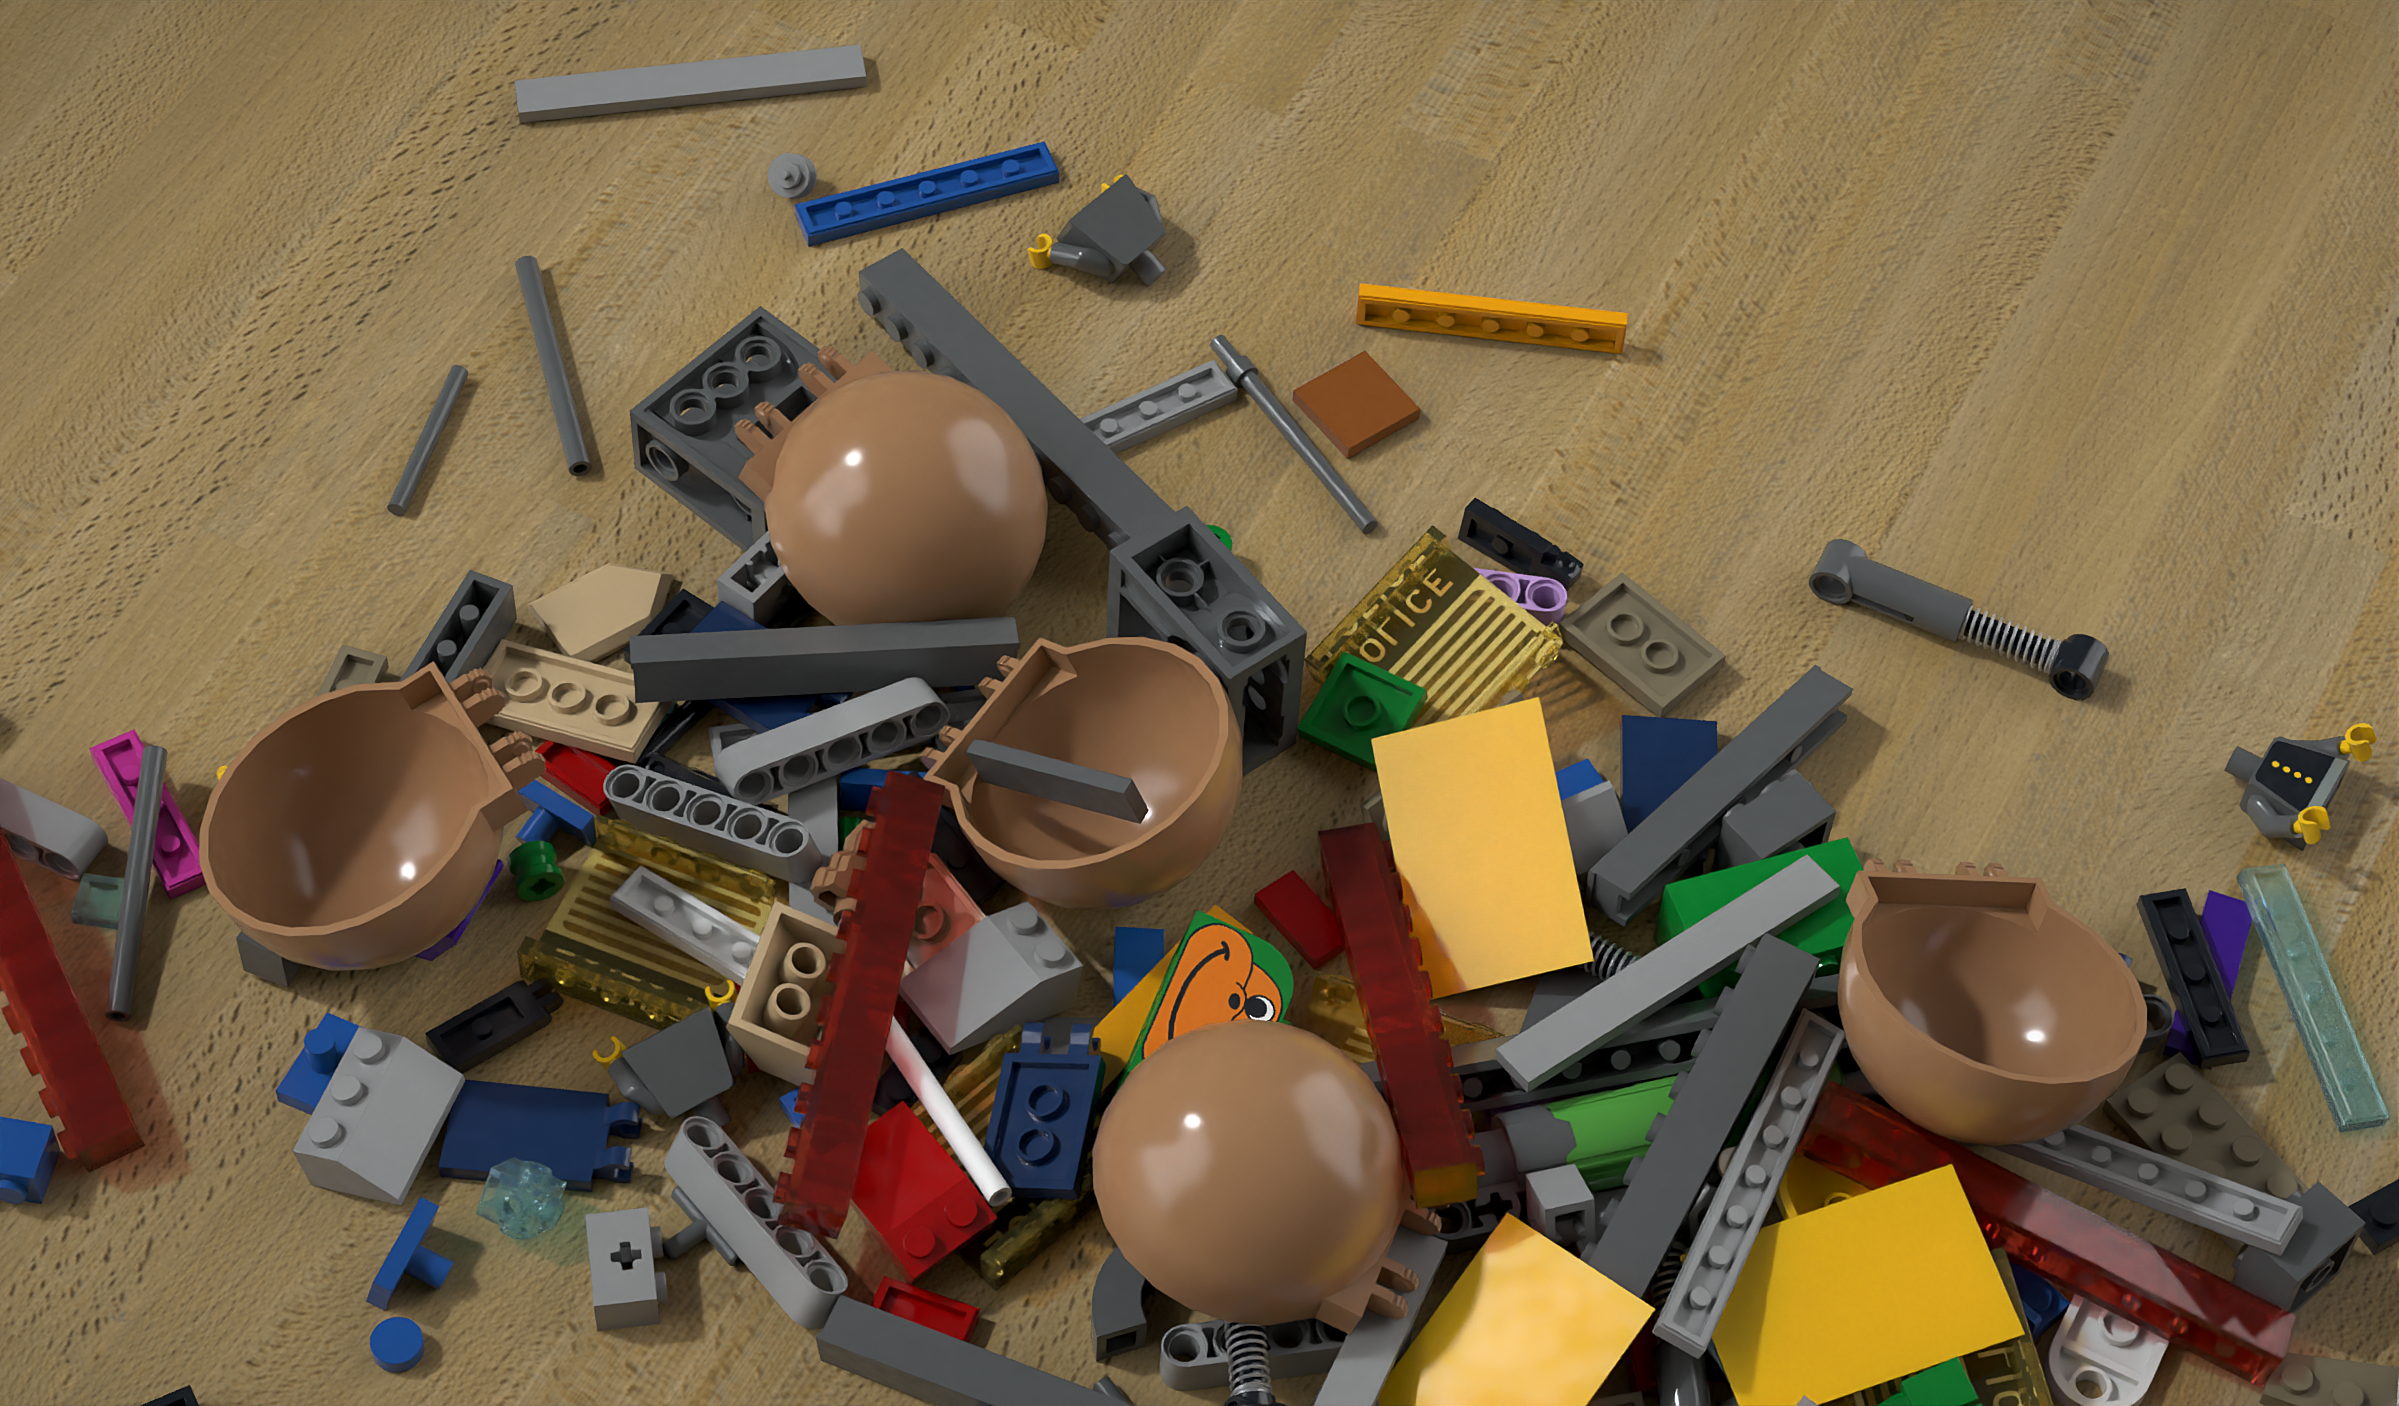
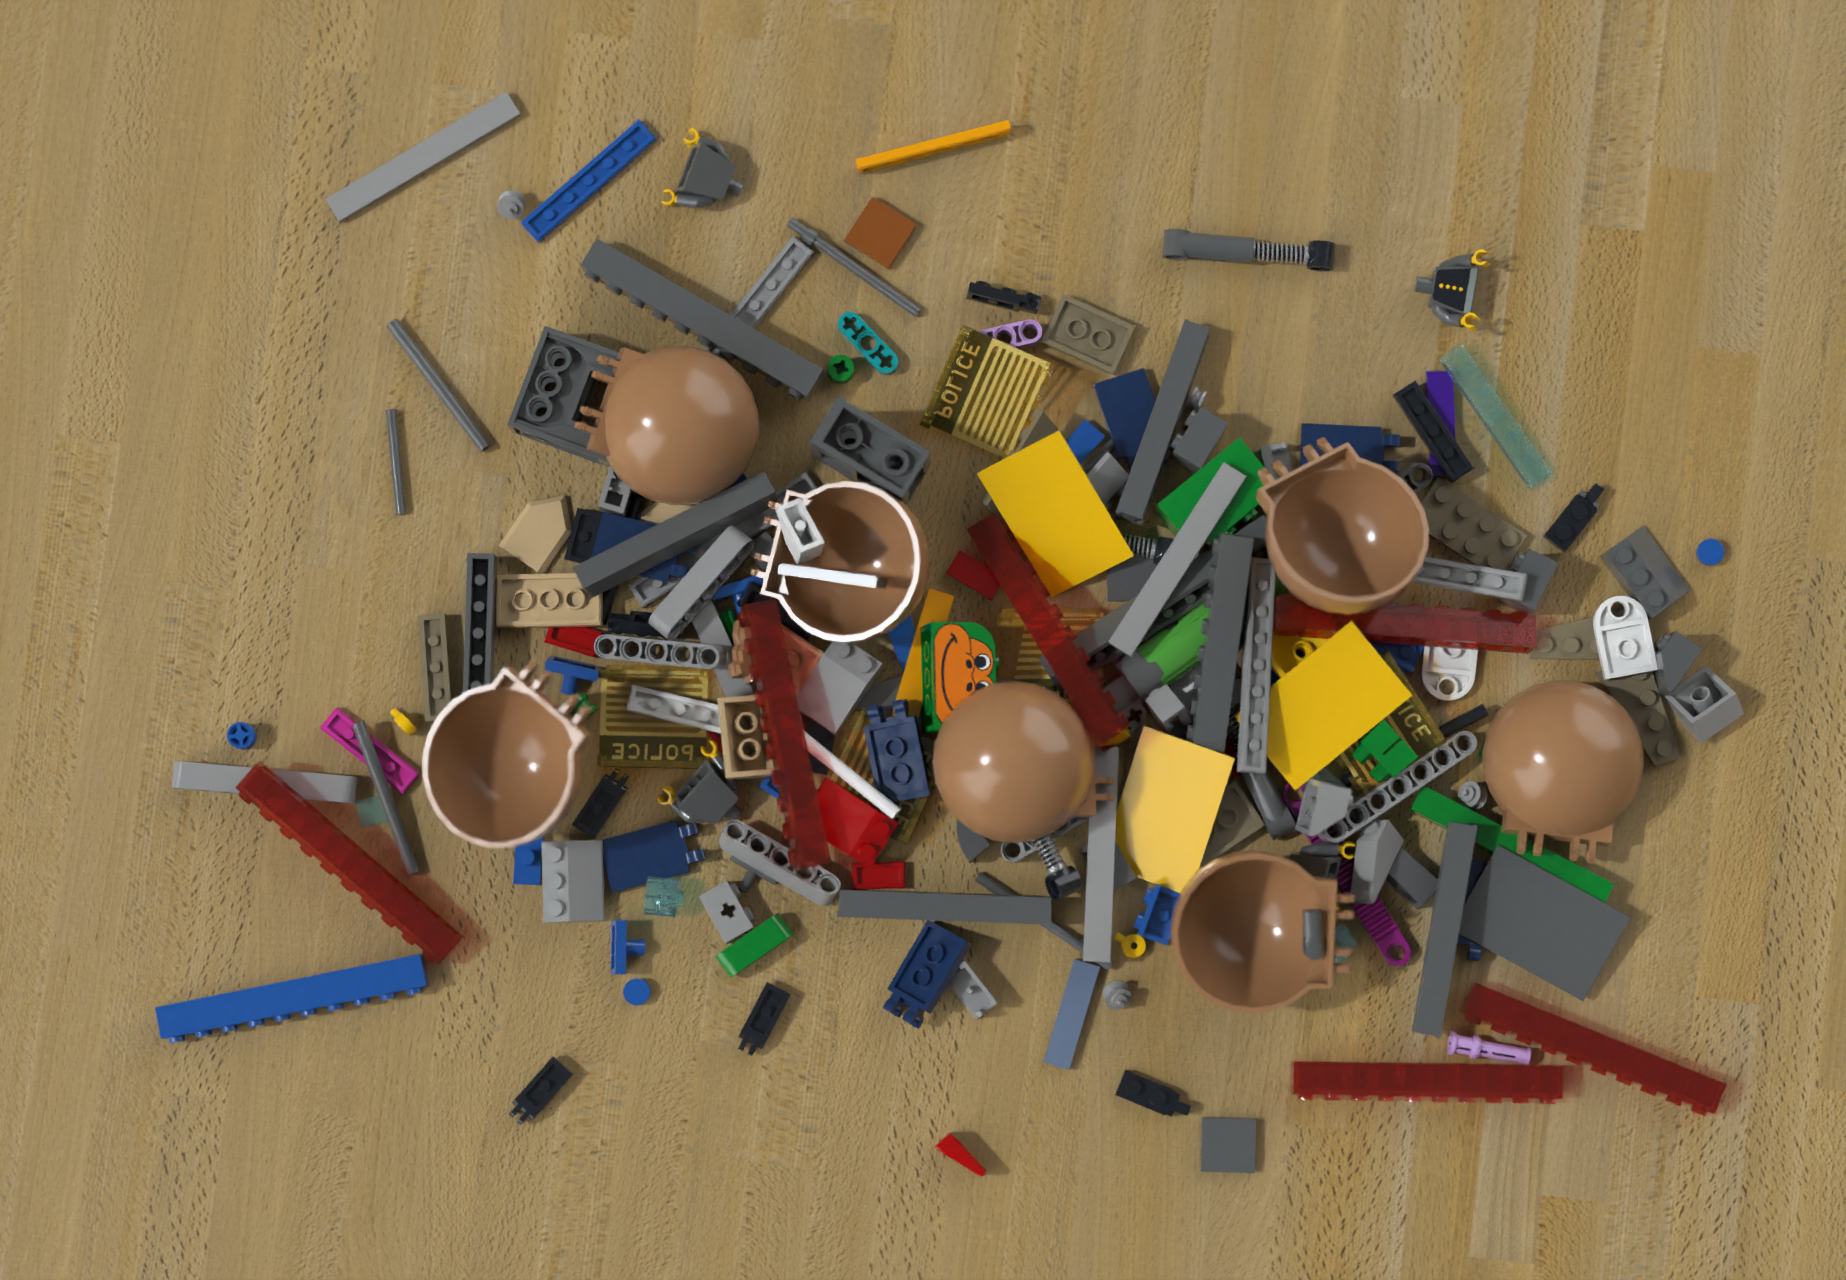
camera: 20 degrees left, 30 degrees up
green plate [1297,651,1428,773] -> none
none -> green beam [715,912,794,978]
none -> white slope [776,498,825,565]
none -> teal beam [838,312,898,375]

